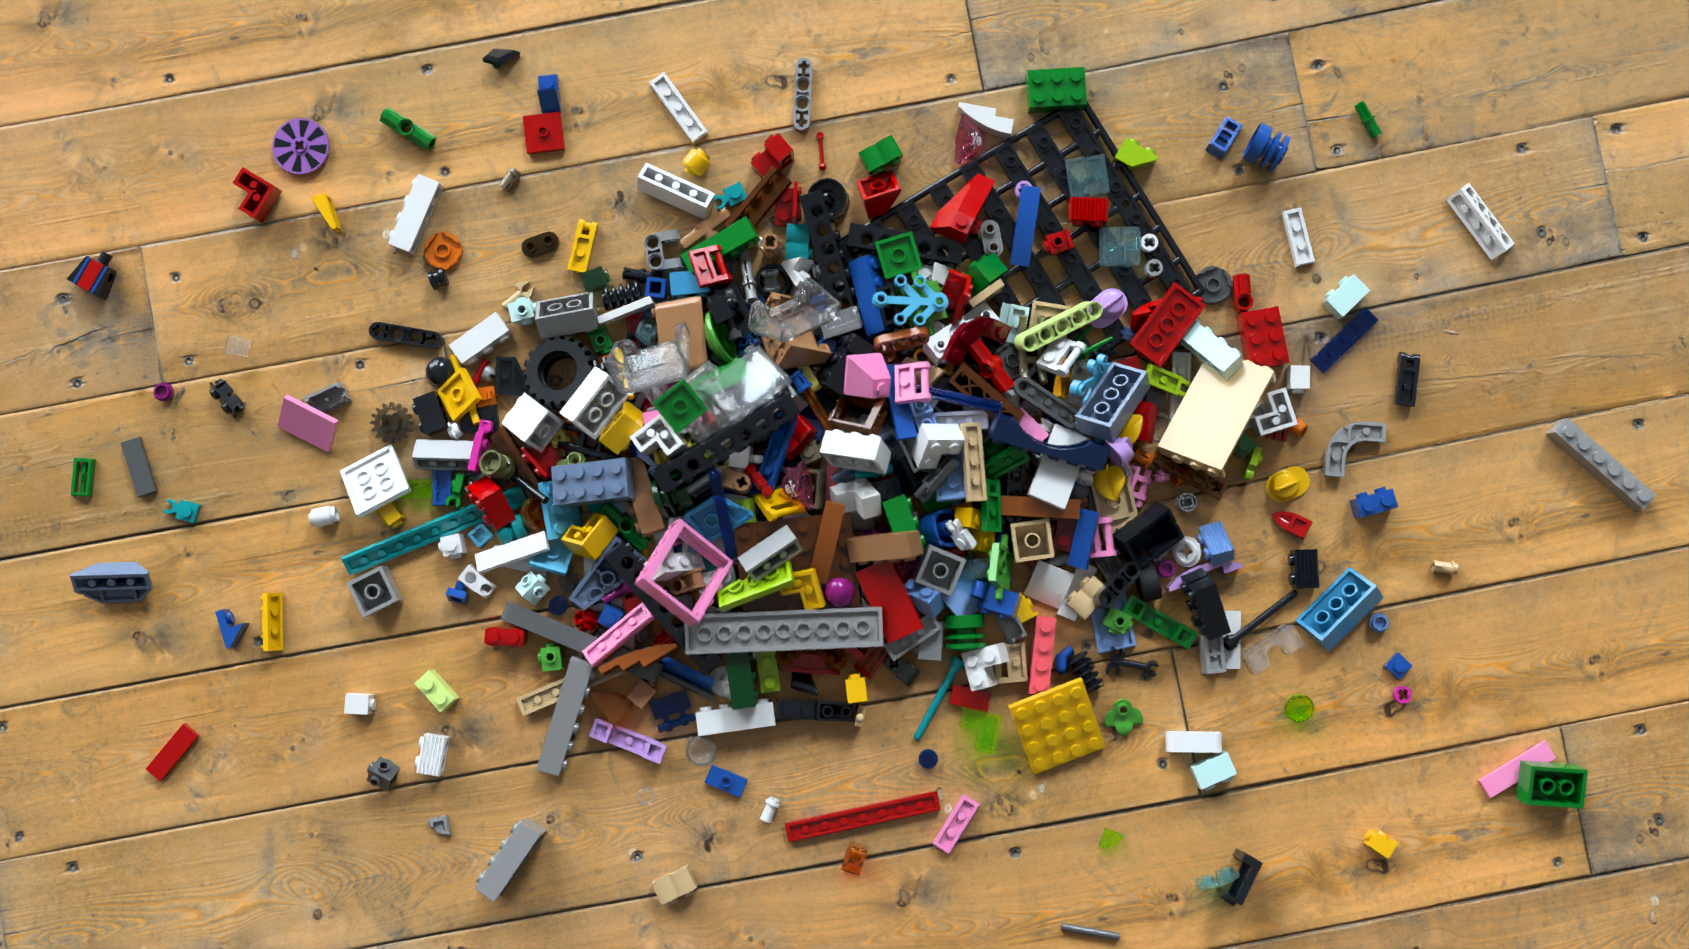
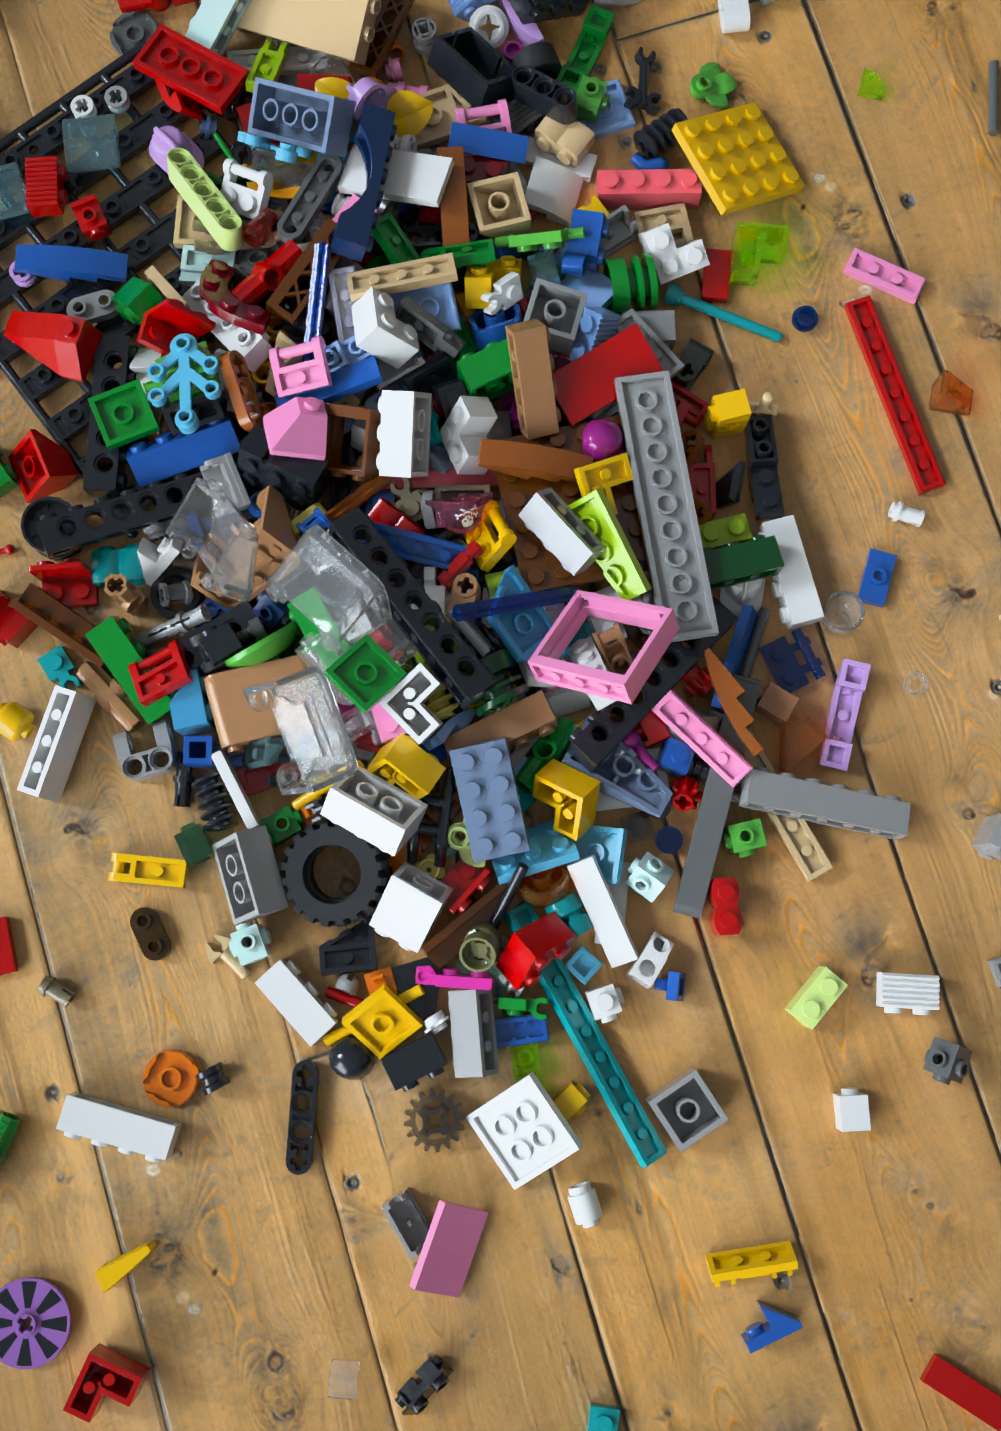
camera: 100 degrees left, 5 degrees down
none -> clear red cone [242,208,278,248]
none -> light grey tile [421,491,436,529]

